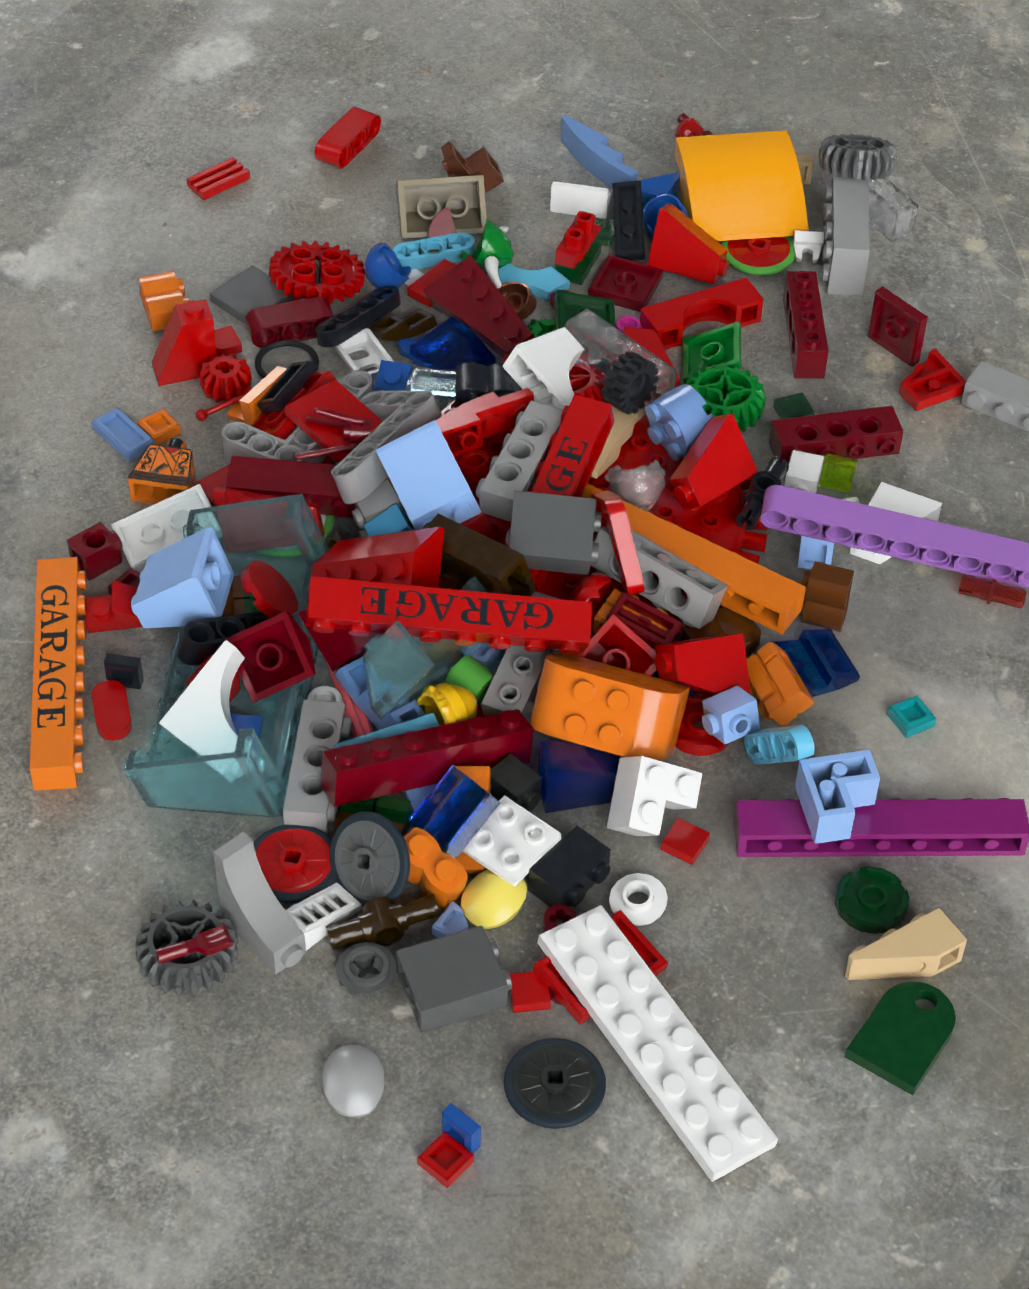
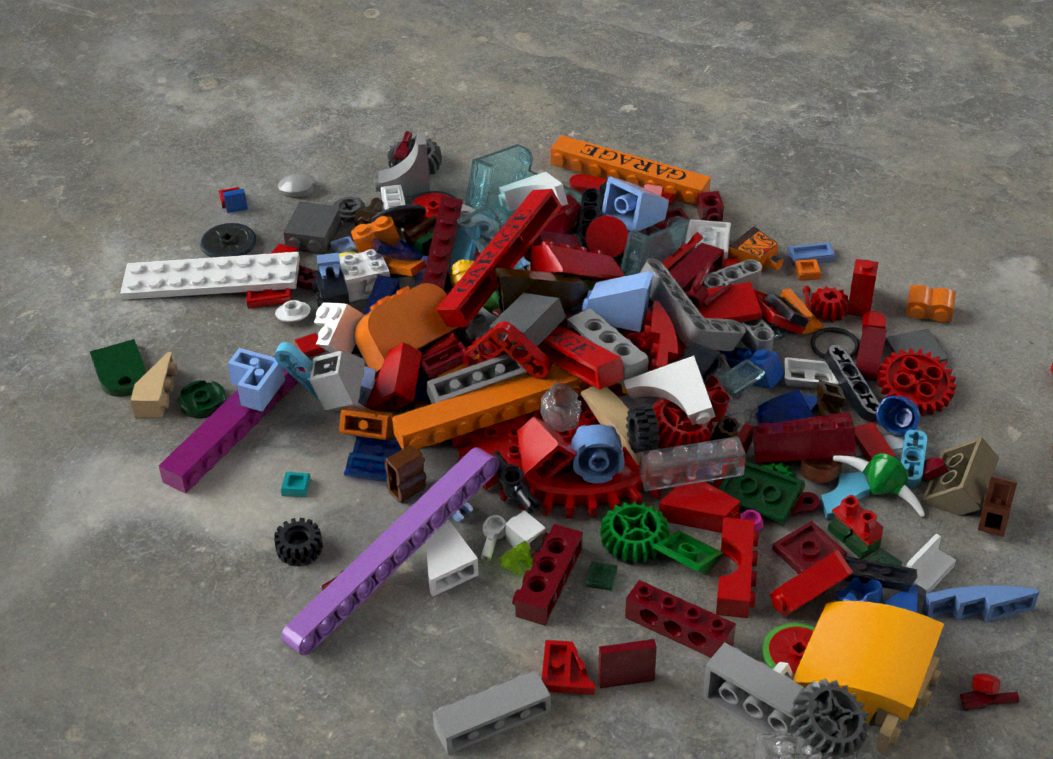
camera: 125 degrees right, 5 degrees down
none -> black tyre [274,518,323,566]
none -> light grey slope [309,350,365,412]
none -> light blue tile [316,253,341,279]

